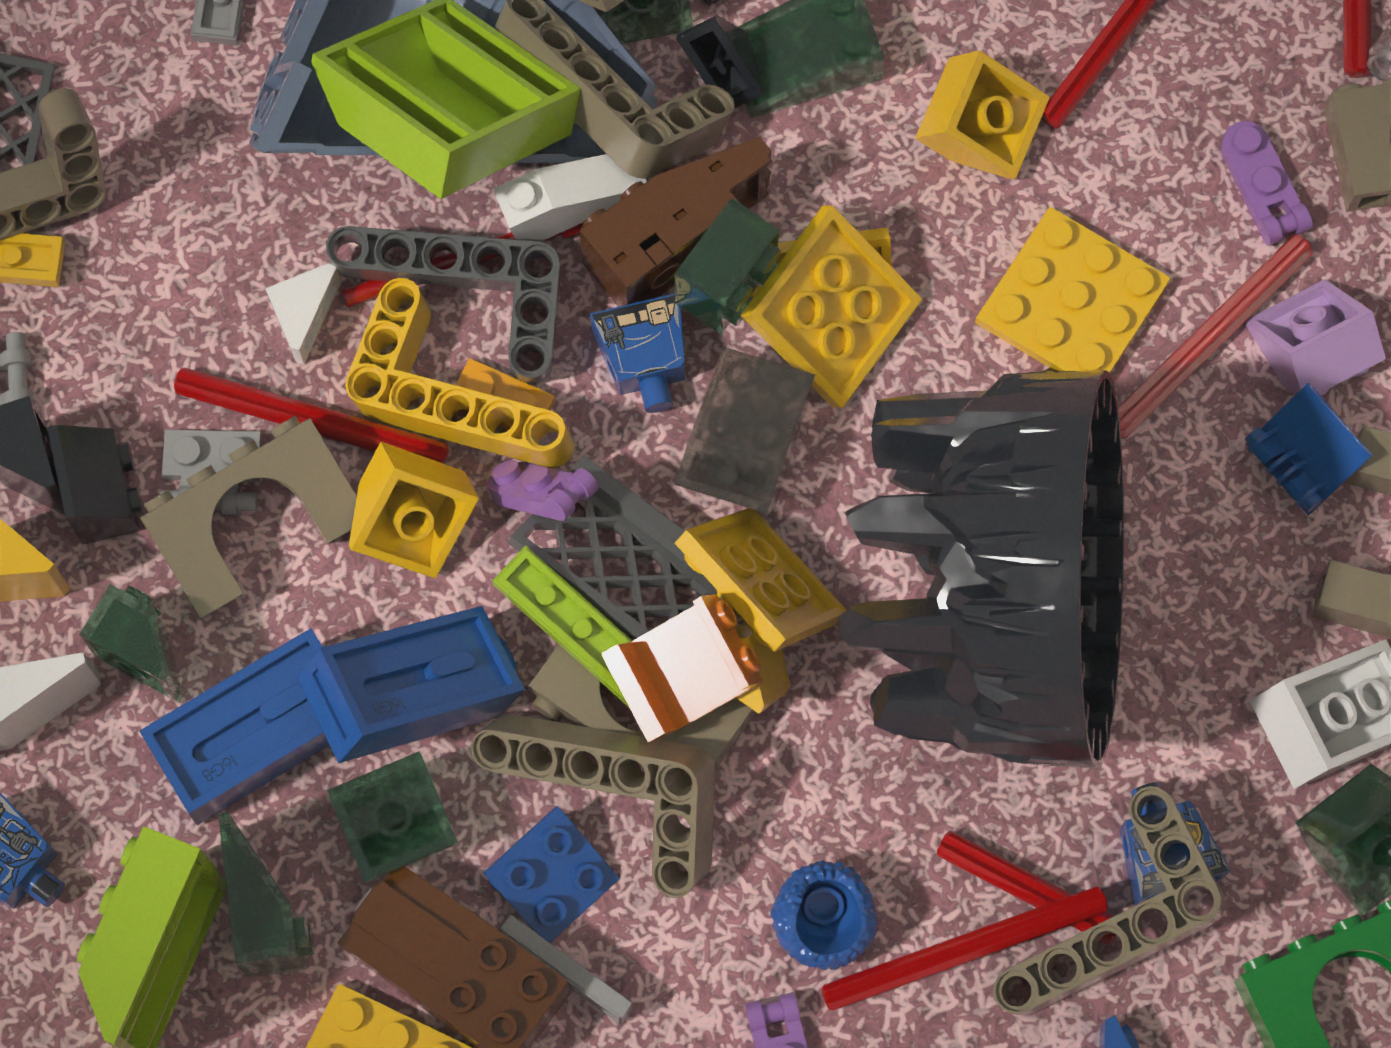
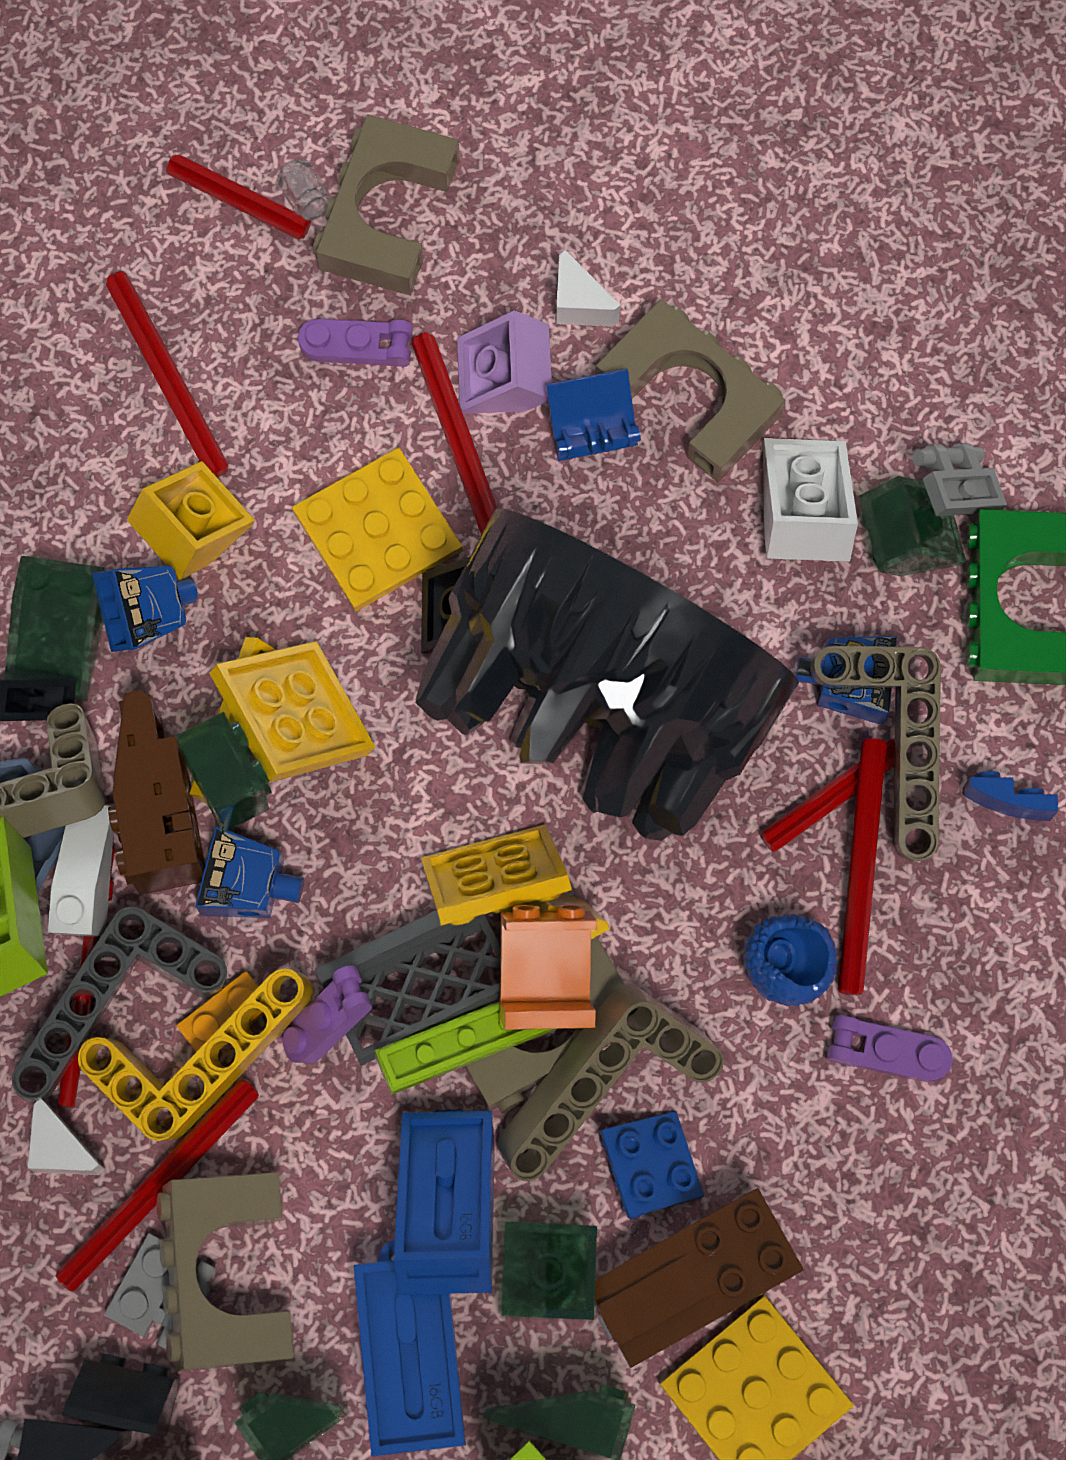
camera: 65 degrees left, 0 degrees up
yellow slope [349,442,479,579] -> none
light grey tile [500,914,633,1024] -> none
clear smoke slope [675,347,816,514] -> none
none -> blue torso [92,566,198,652]

